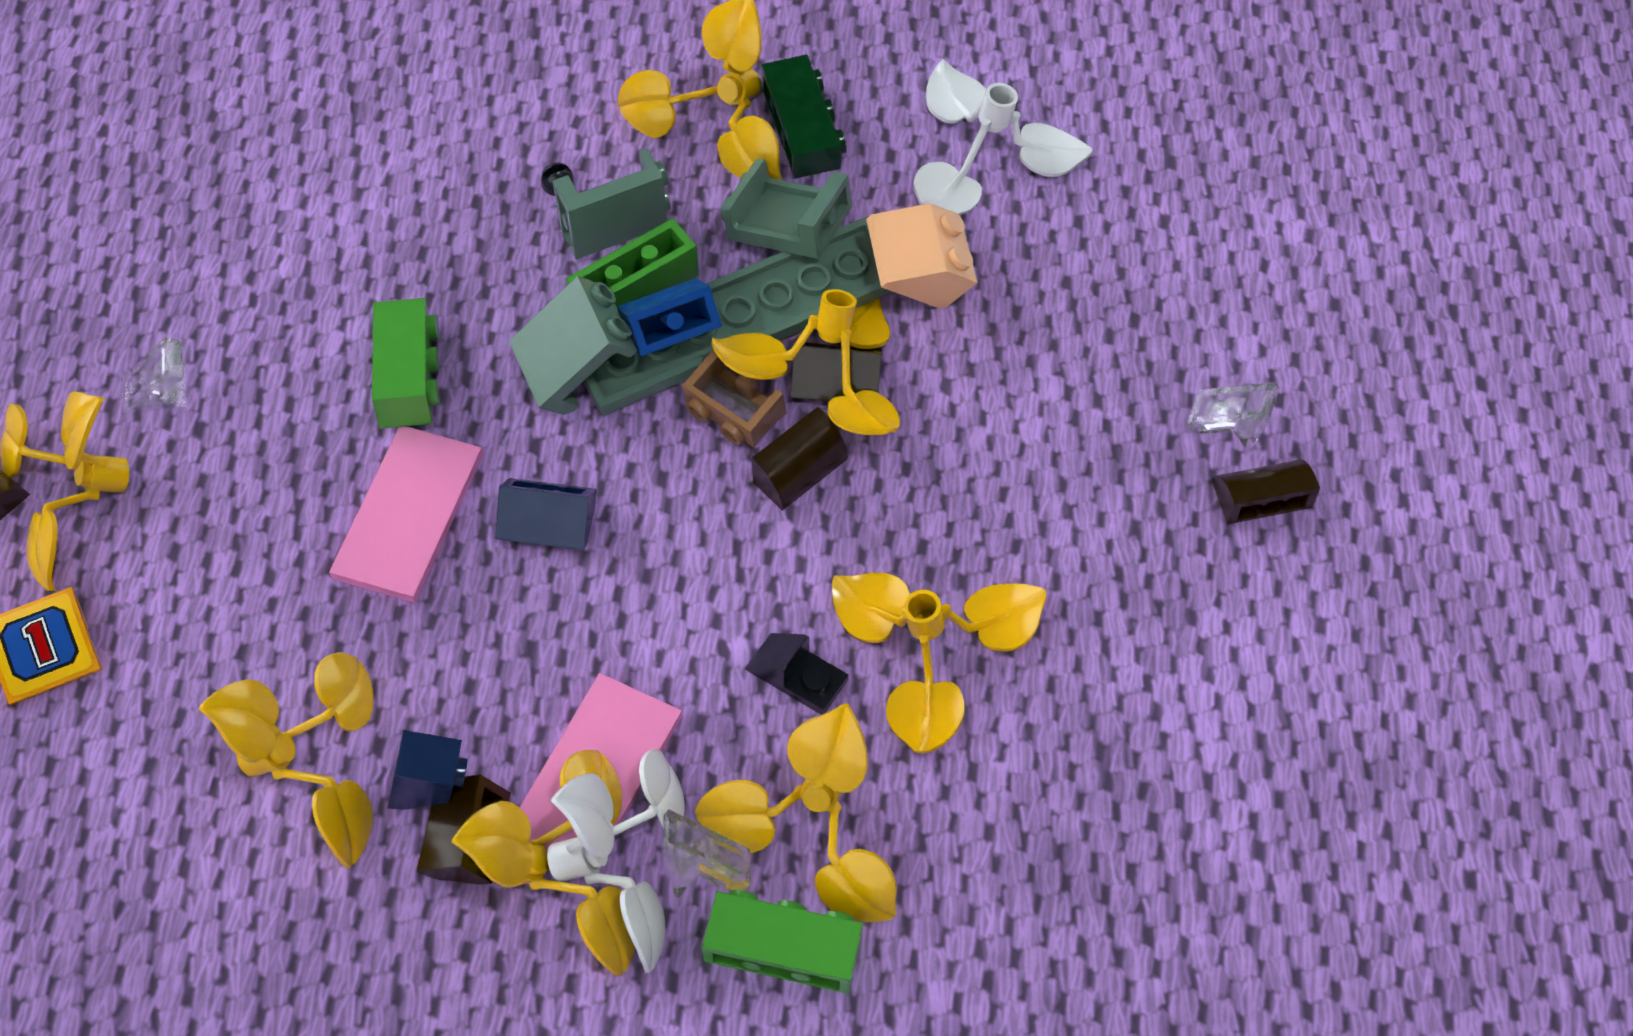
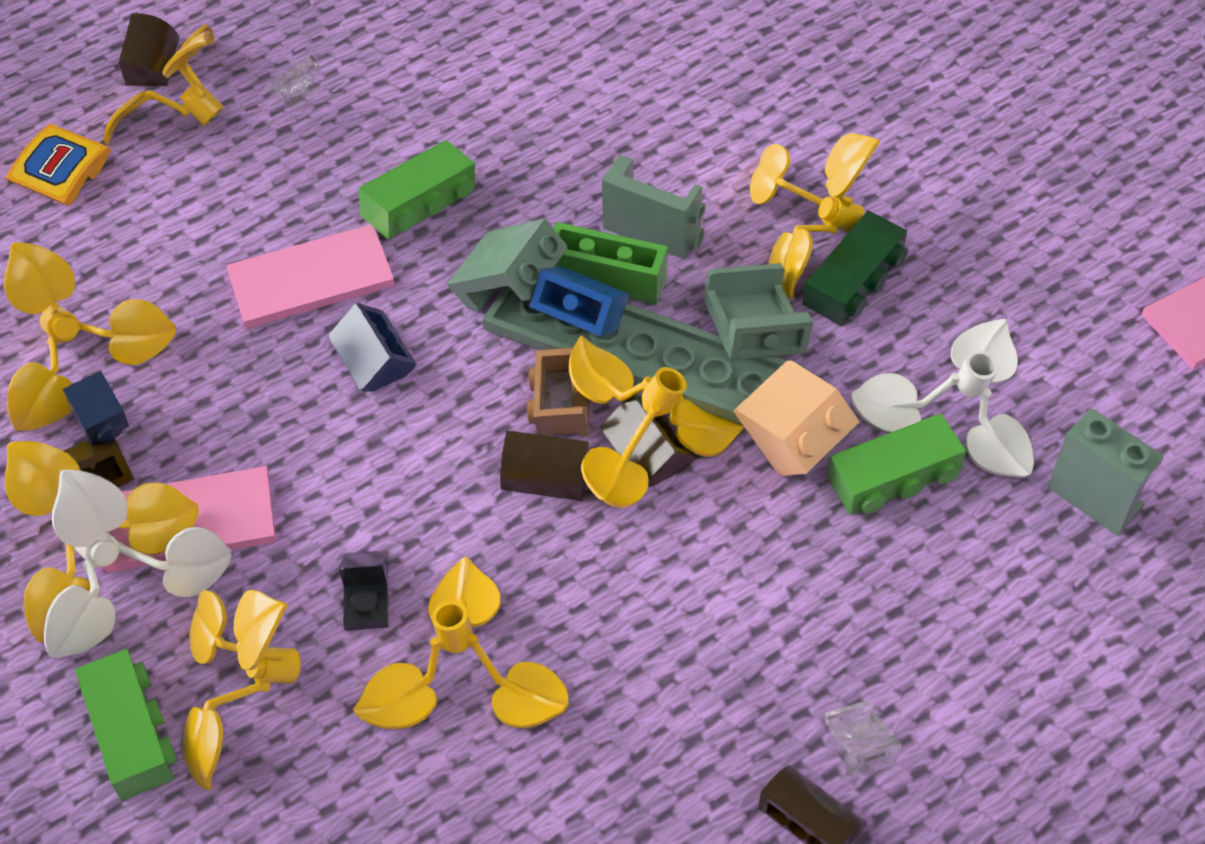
camera: 55 degrees right, 5 degrees down
black hinge [541,162,574,196] -> none
clear slope [663,809,751,898] -> none
none -> bright green brick [827,413,966,515]
none -> sand green panel [1047,409,1164,536]

